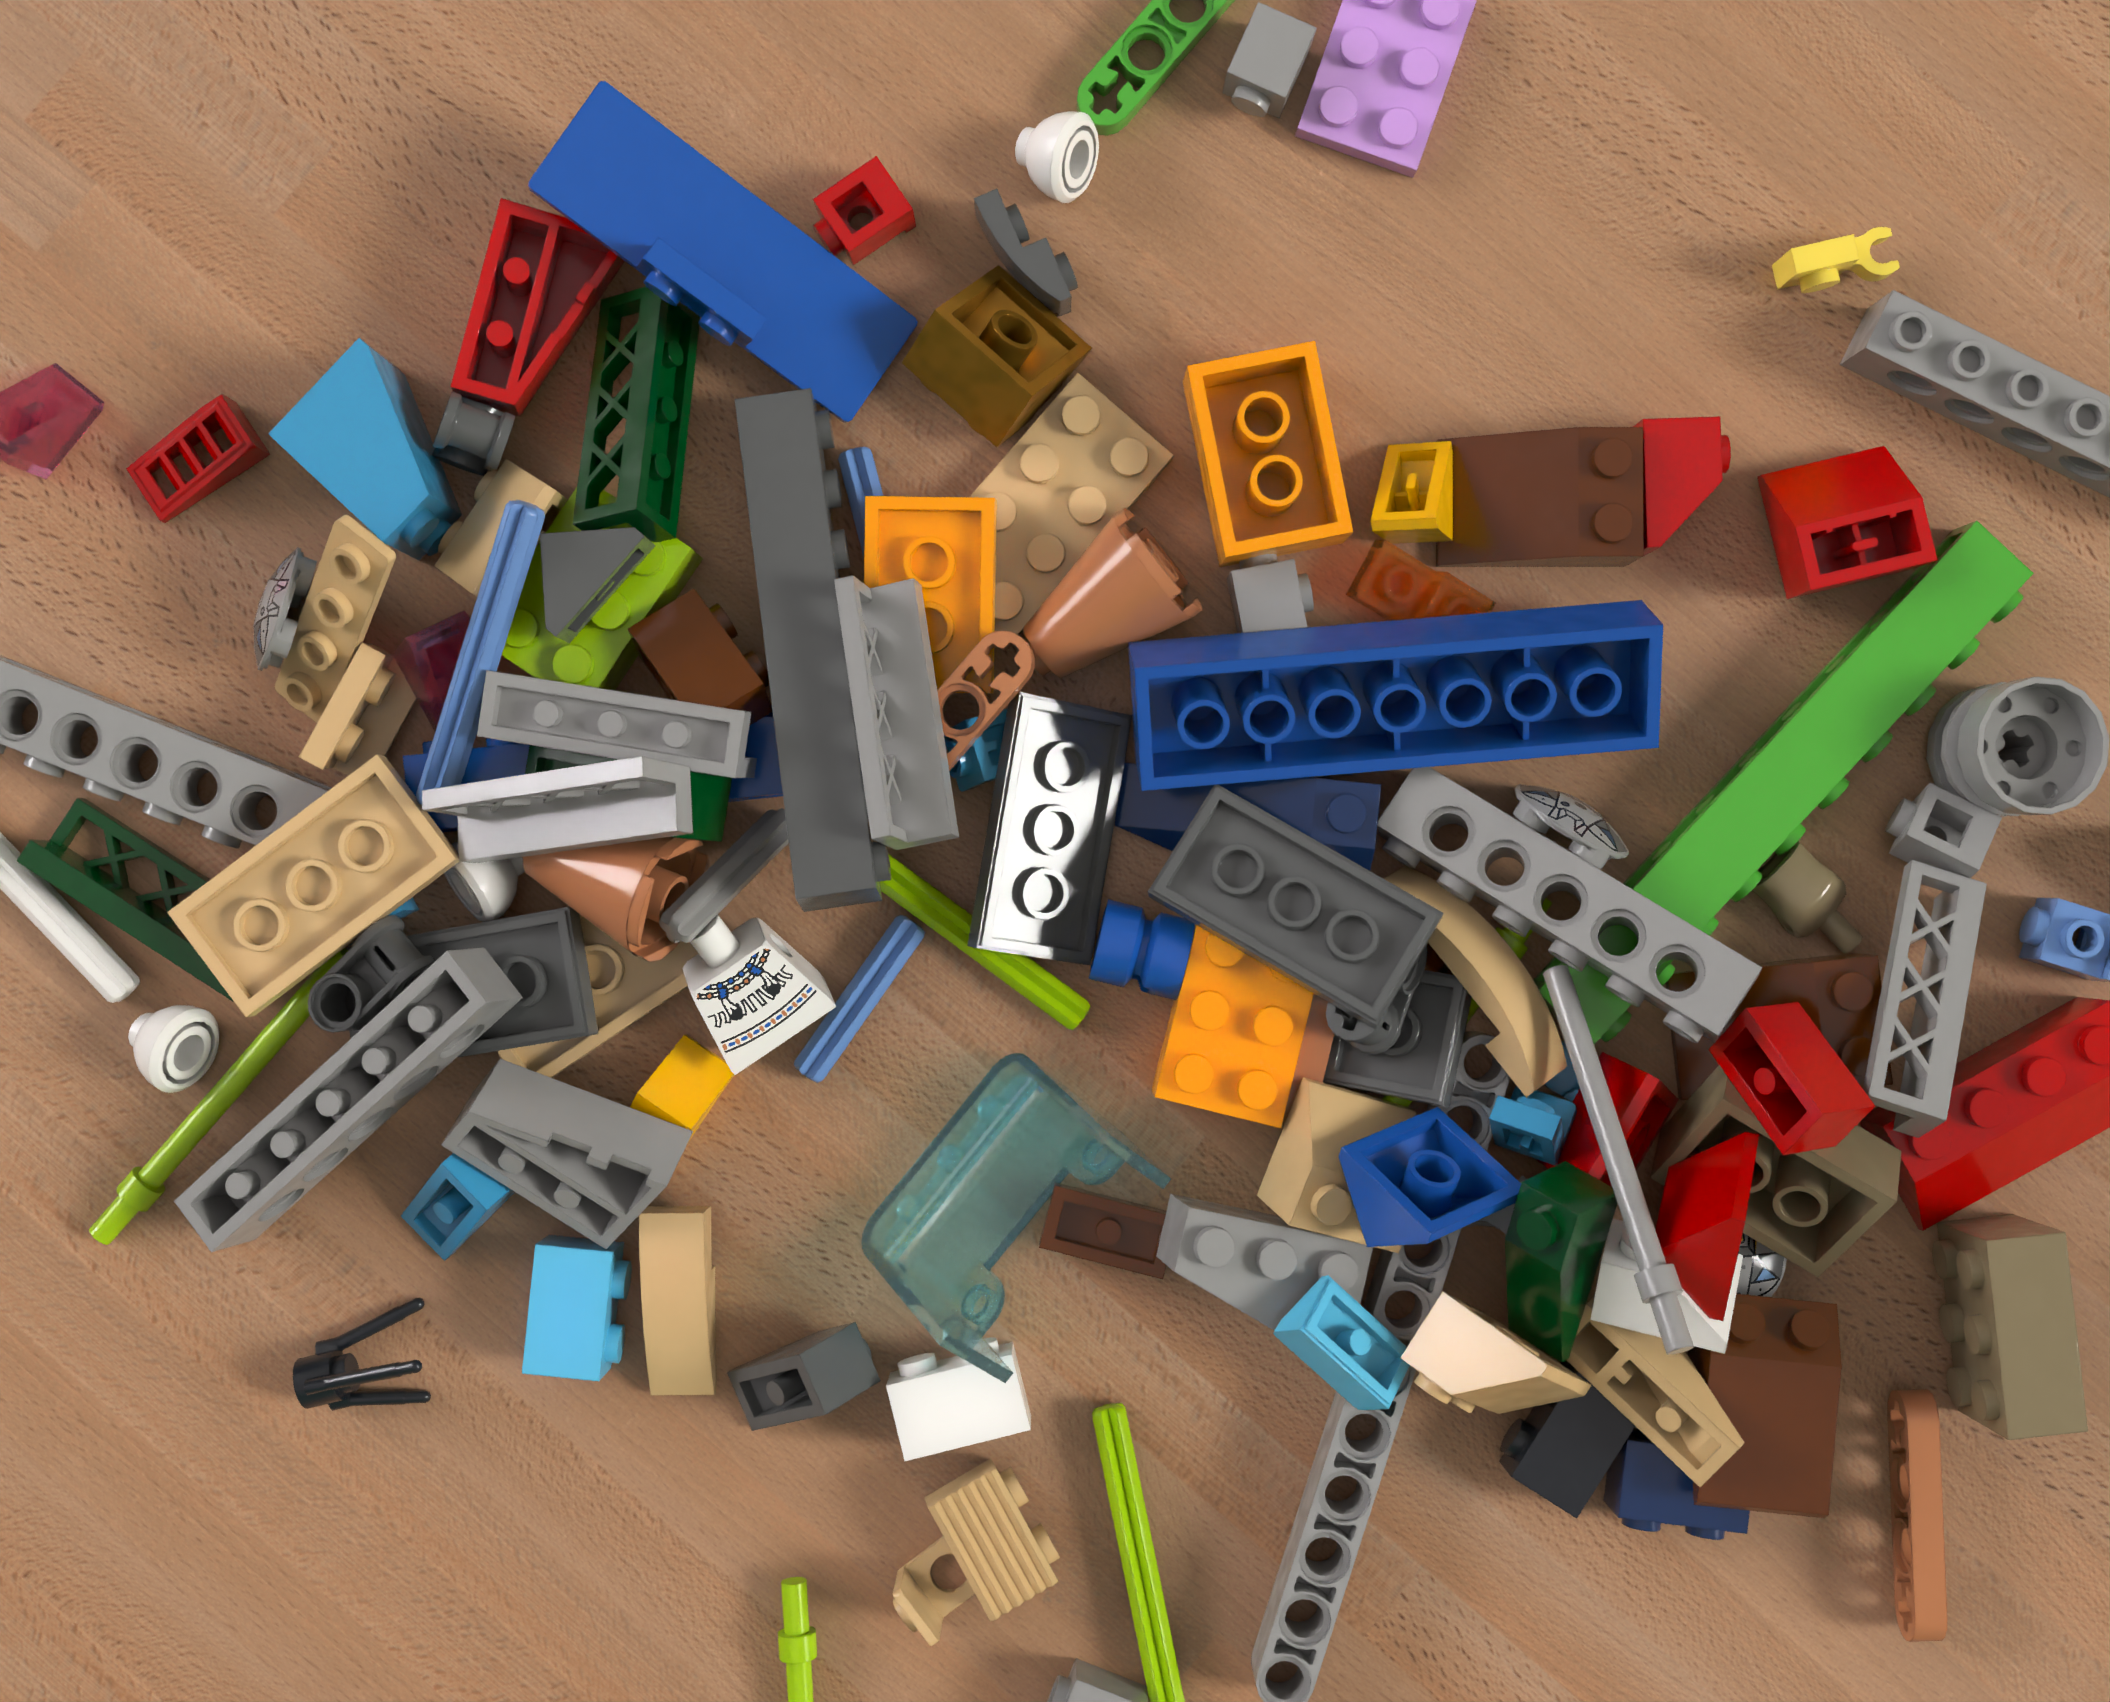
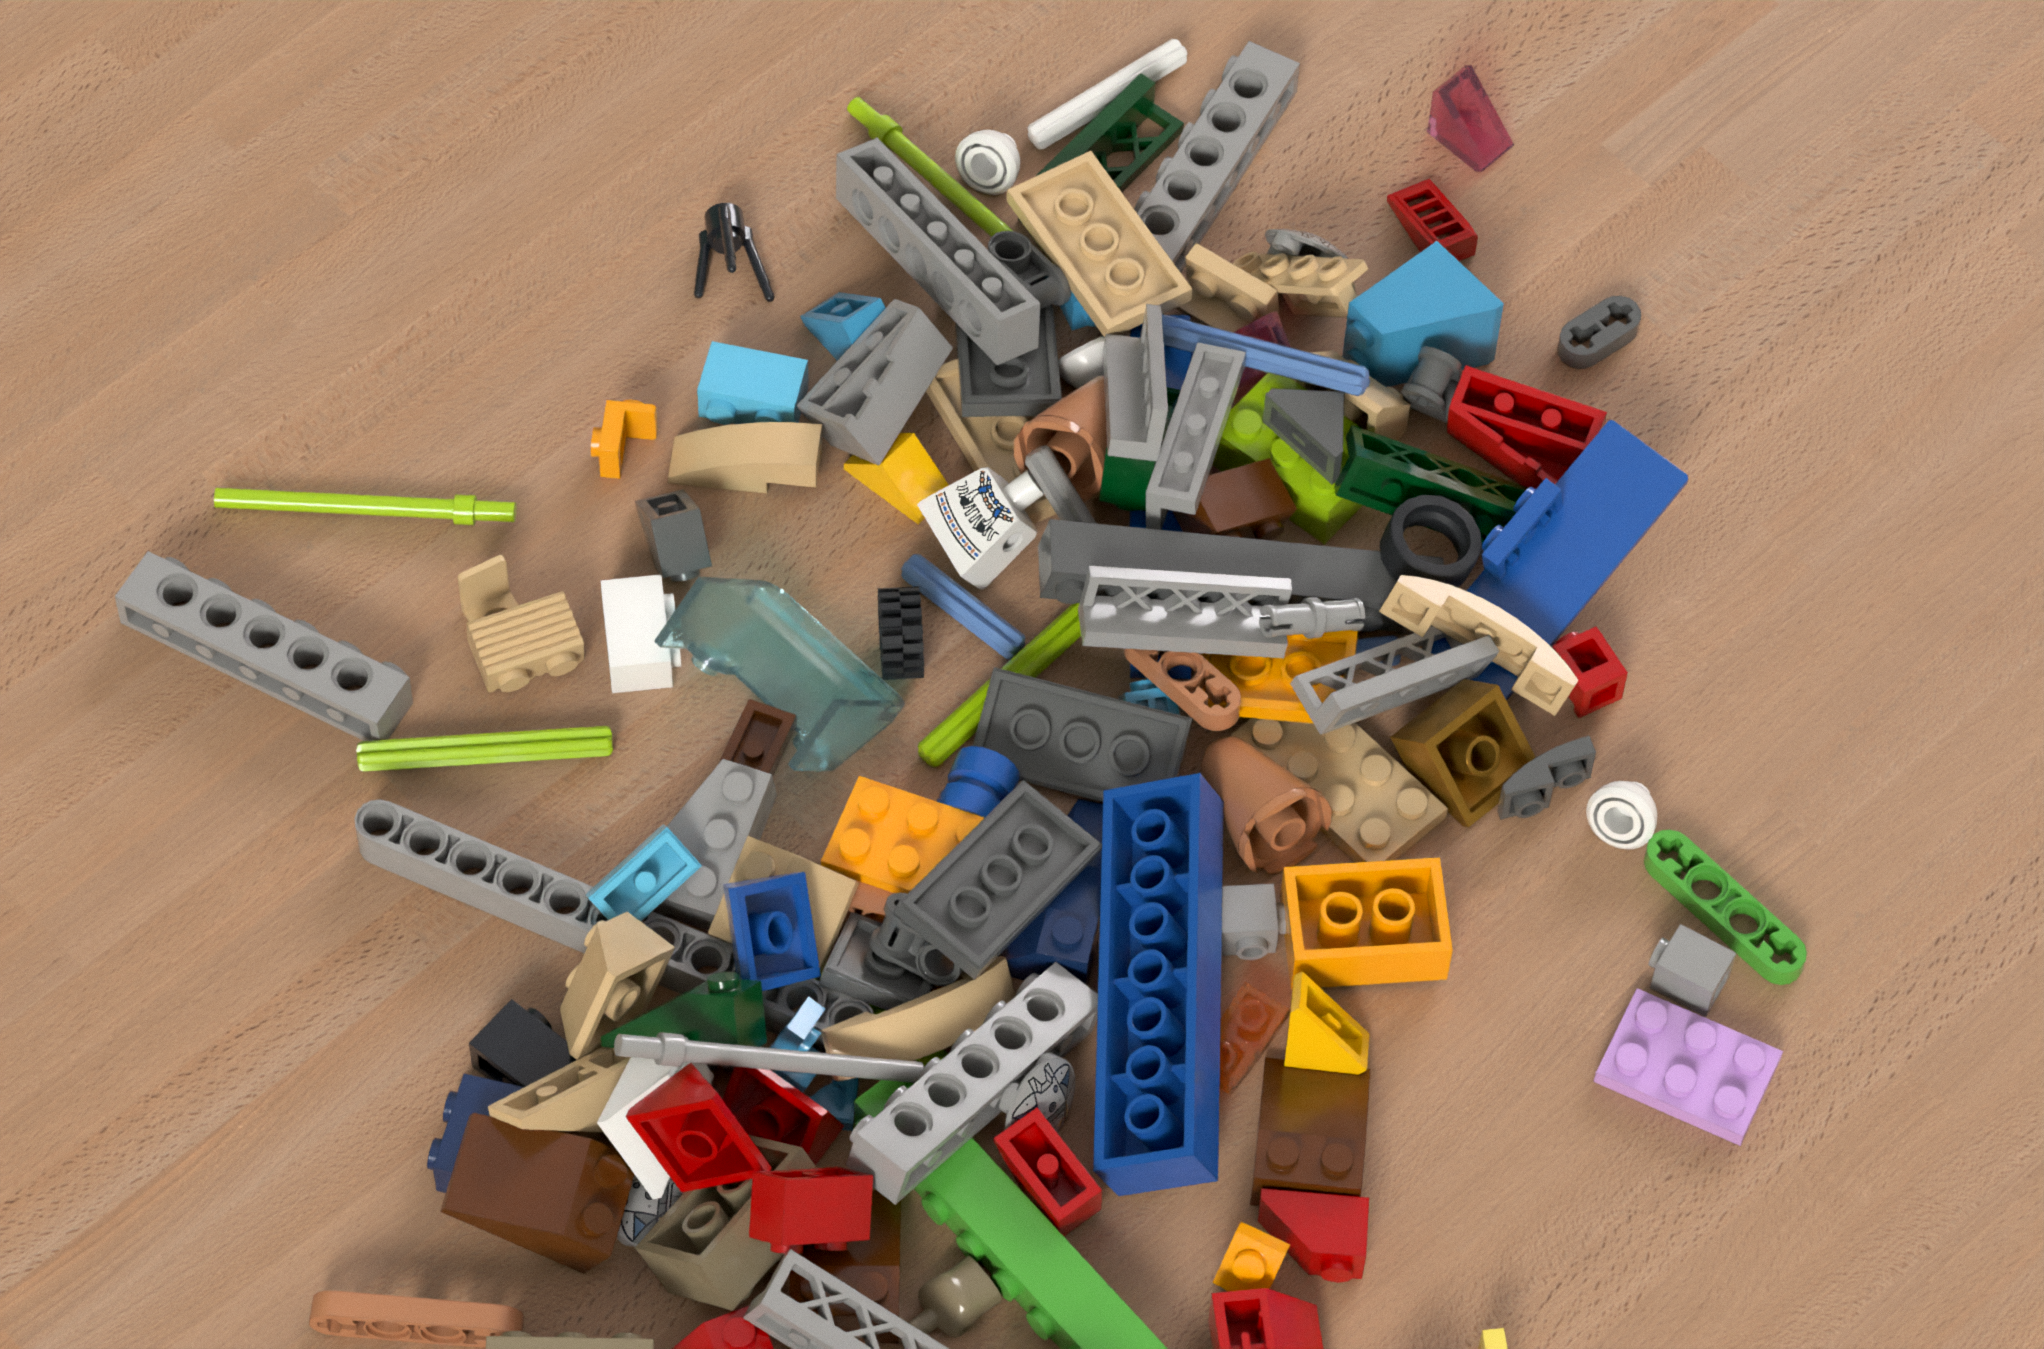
camera: 95 degrees right, 30 degrees down
none -> light orange bracket [591,399,658,479]
none -> black tyre [878,586,924,680]
none -> red slope [994,1108,1102,1236]
none -> light orange bracket [1212,1222,1290,1292]
none -> light grey pin [1259,597,1365,639]
none -> light grey fence [1290,626,1500,735]
none -> tan slope [1379,575,1578,716]
none -> black tyre [1380,495,1482,588]
none -> dark grey beam [1557,296,1641,369]

